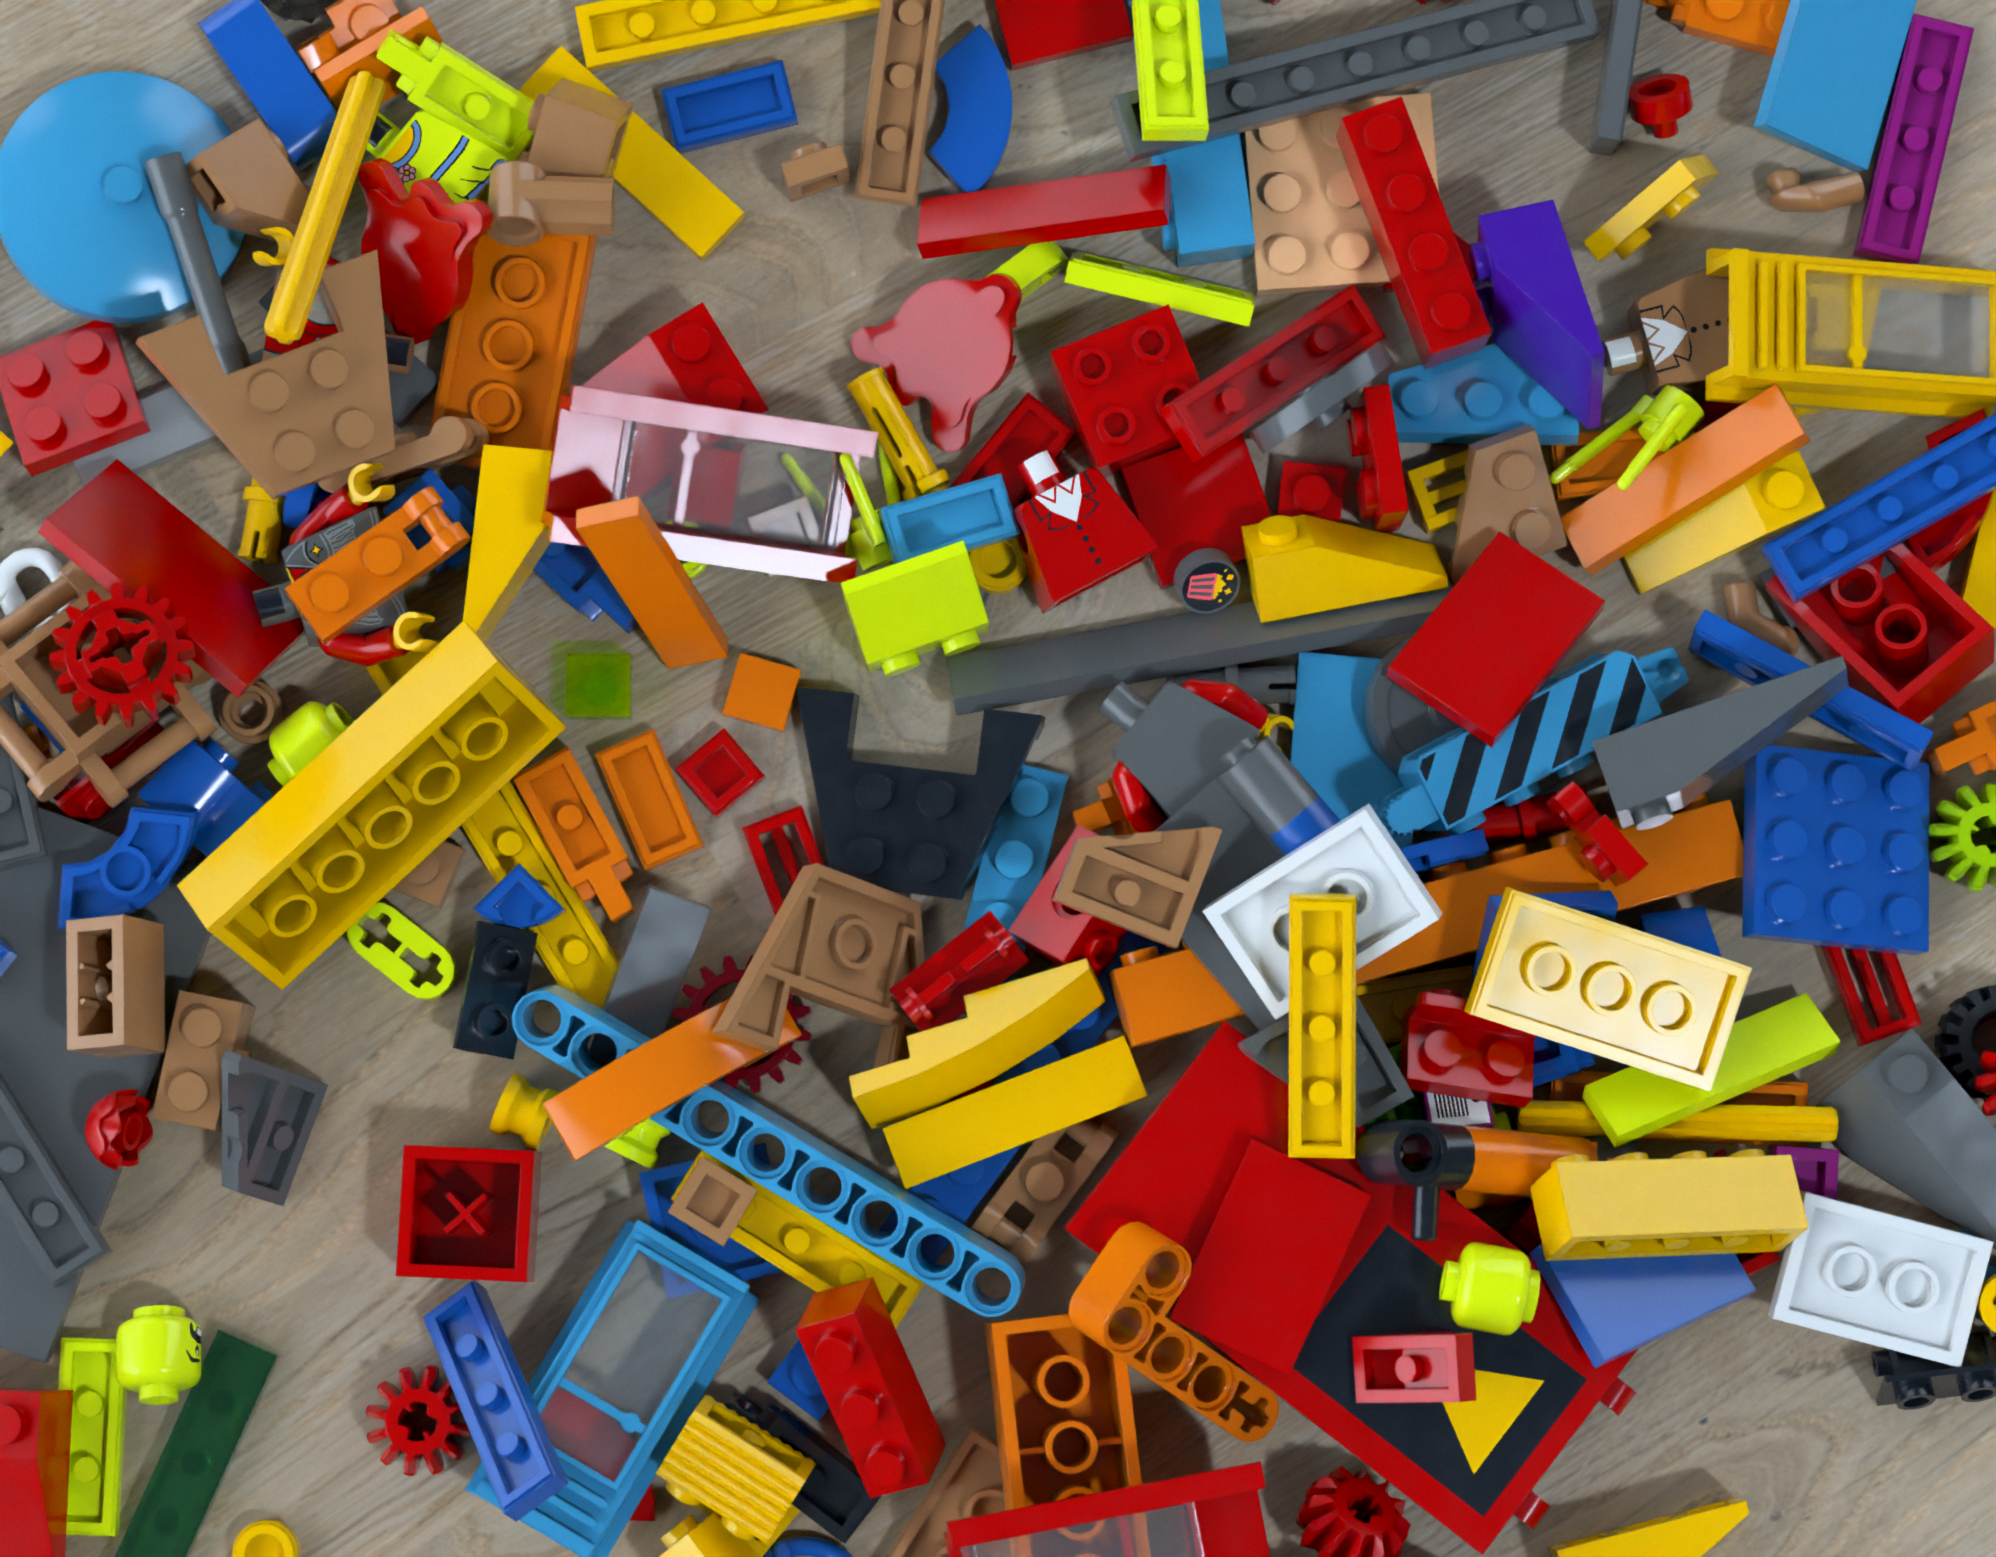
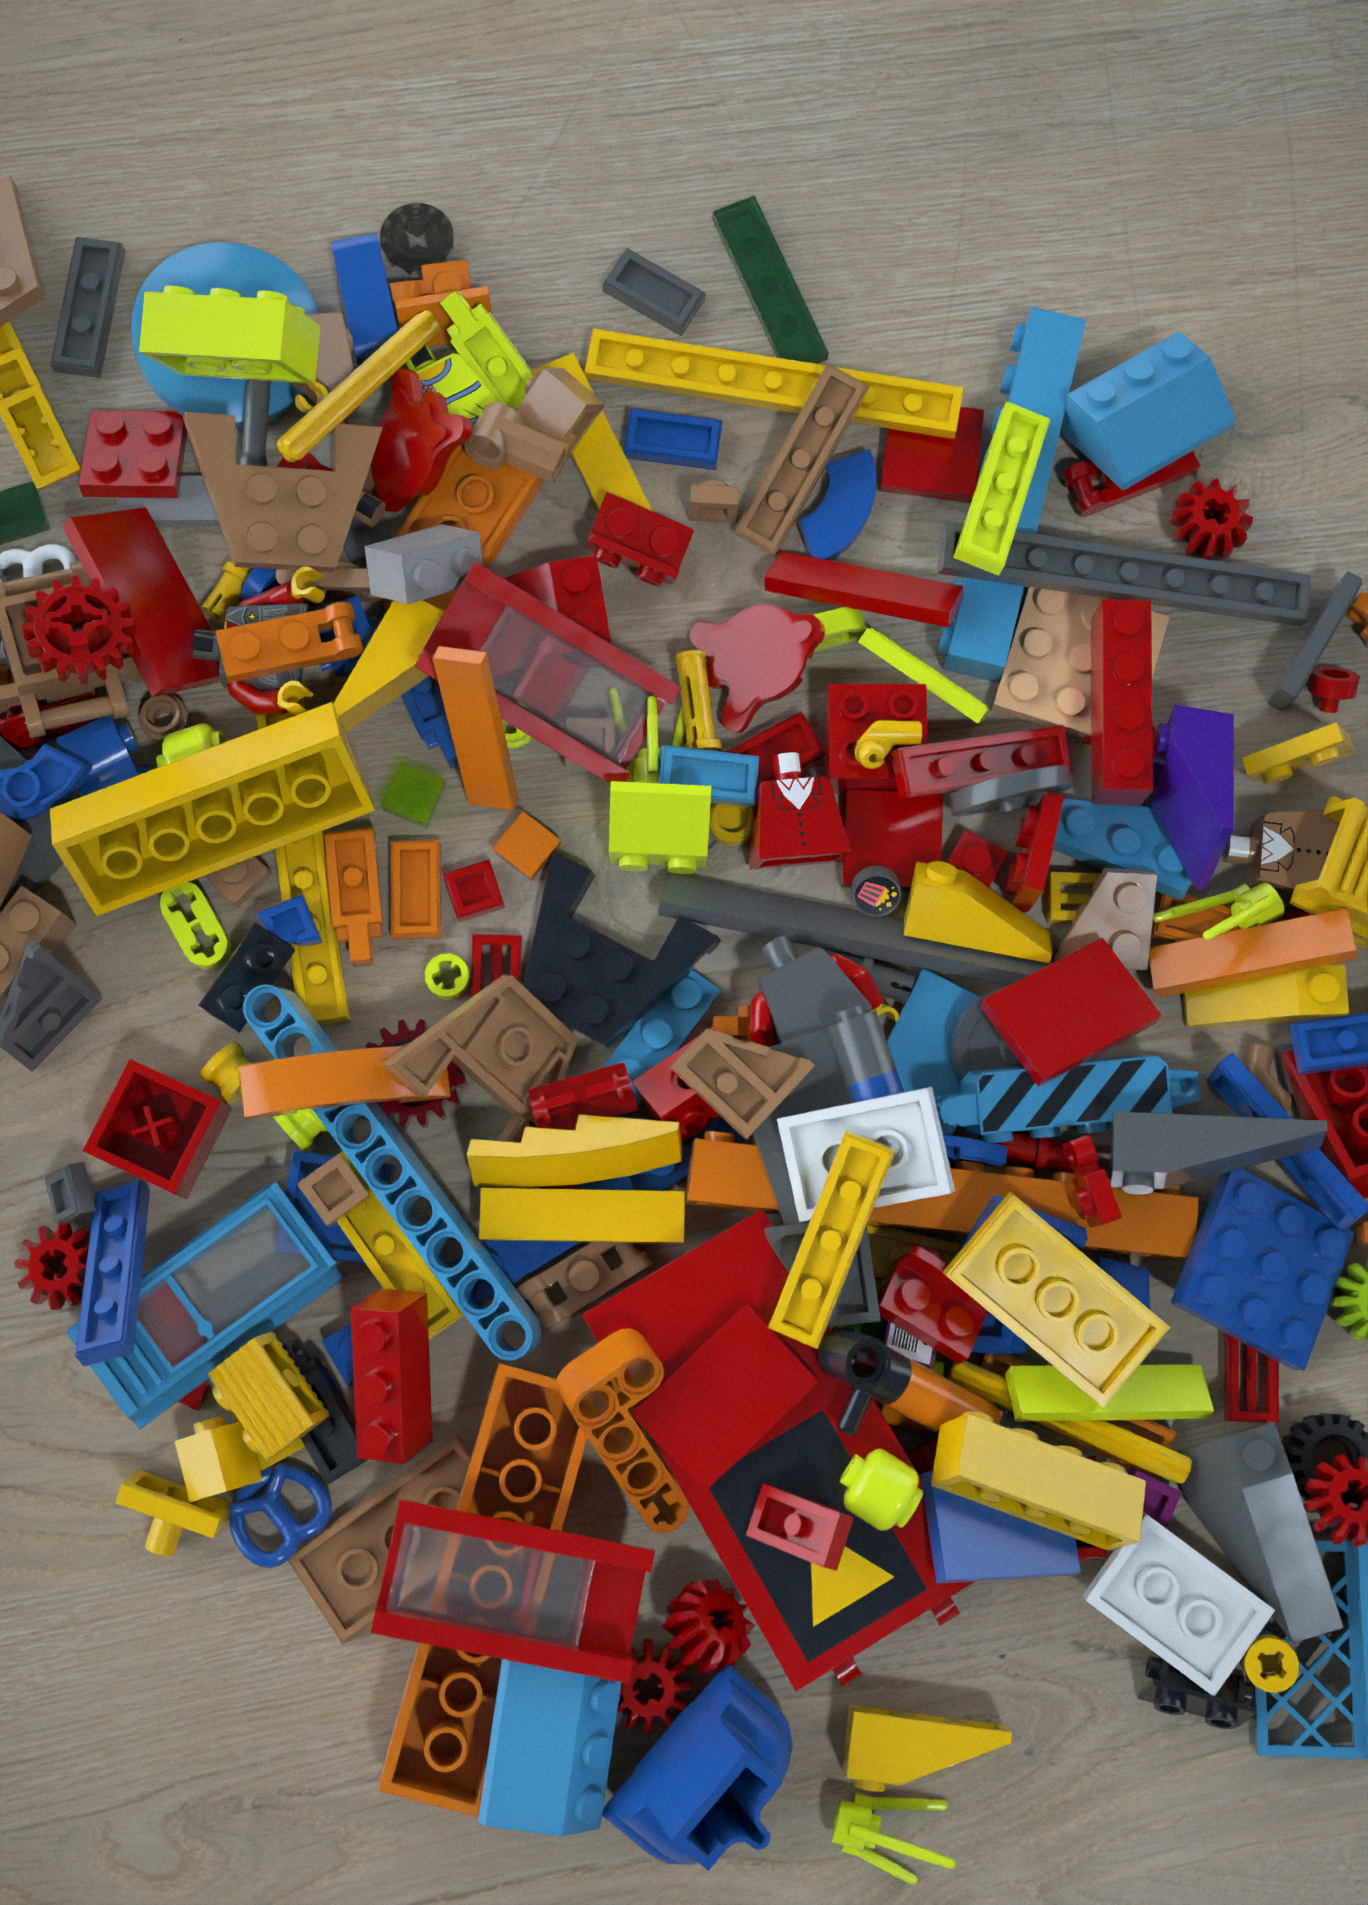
camera: 20 degrees right, 5 degrees down
dark grey tile [588,884,711,1066] -> none
none -> dark grey tile [45,1162,96,1226]
none -> neon yellow brick [139,286,321,384]
none -> light grey brick [365,524,483,604]
none -> neon yellow bush [425,953,471,1001]
none -> red bracket [584,492,695,587]
none -> yellow arm [855,720,922,769]

